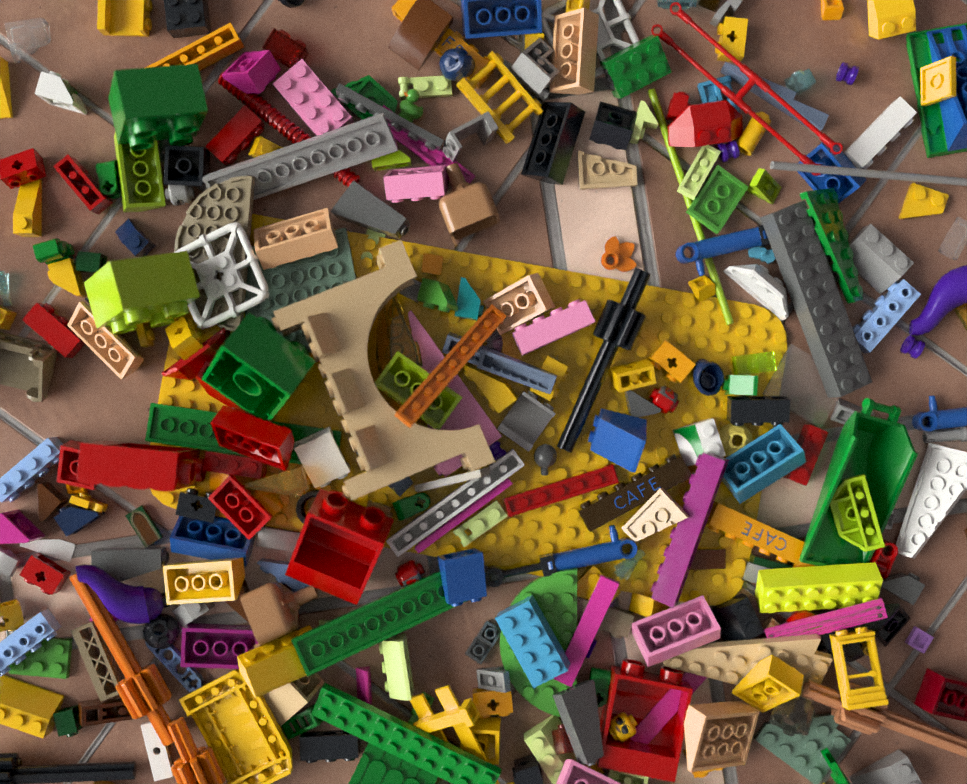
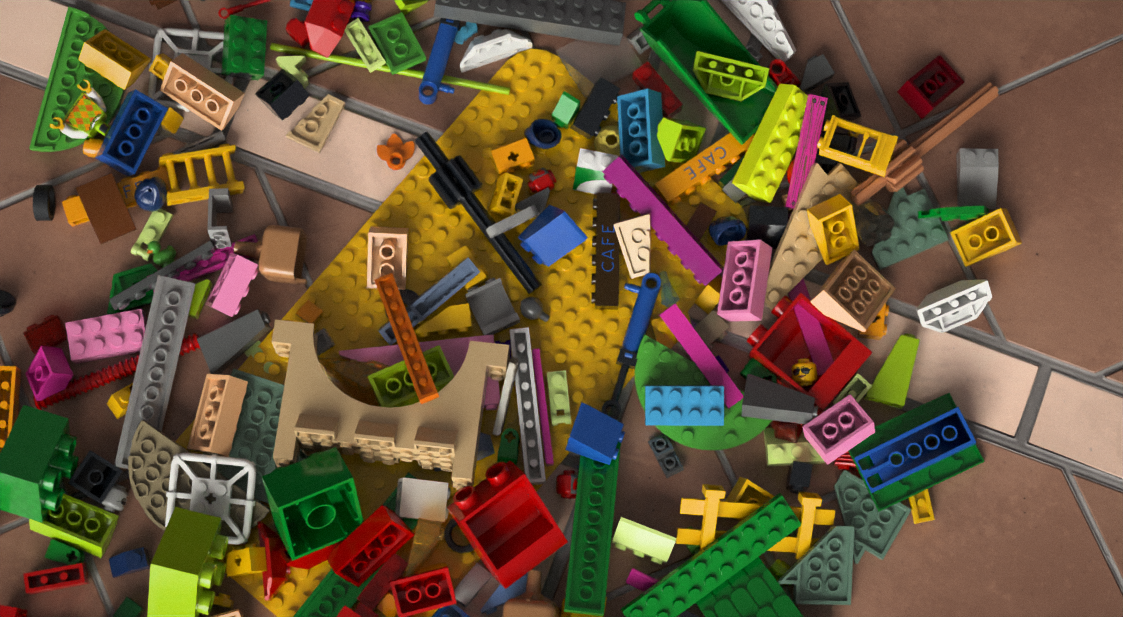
camera: 65 degrees left, 10 degrees down
red brick [205,105,265,166] -> none
bright green slope [417,278,459,313] -> none
teal slope [454,277,484,321] -> none
light orange brick [472,685,513,719] -> none
light grey slope [476,666,511,693] -> none
red tile [503,464,619,517] -> none
light grey brick [511,38,560,95] -> none
bright pink brick [512,299,595,356] -> none
black slope [521,102,585,185] -> none
yellow slope [688,275,716,301] -> none
clear neon green slope [732,351,776,375] -> none
medium lavender plate [905,626,934,654] -> none
none -> light grey beam [486,205,539,238]
none -> lime slope [657,117,706,163]
none -> dark blue hair [708,216,747,246]

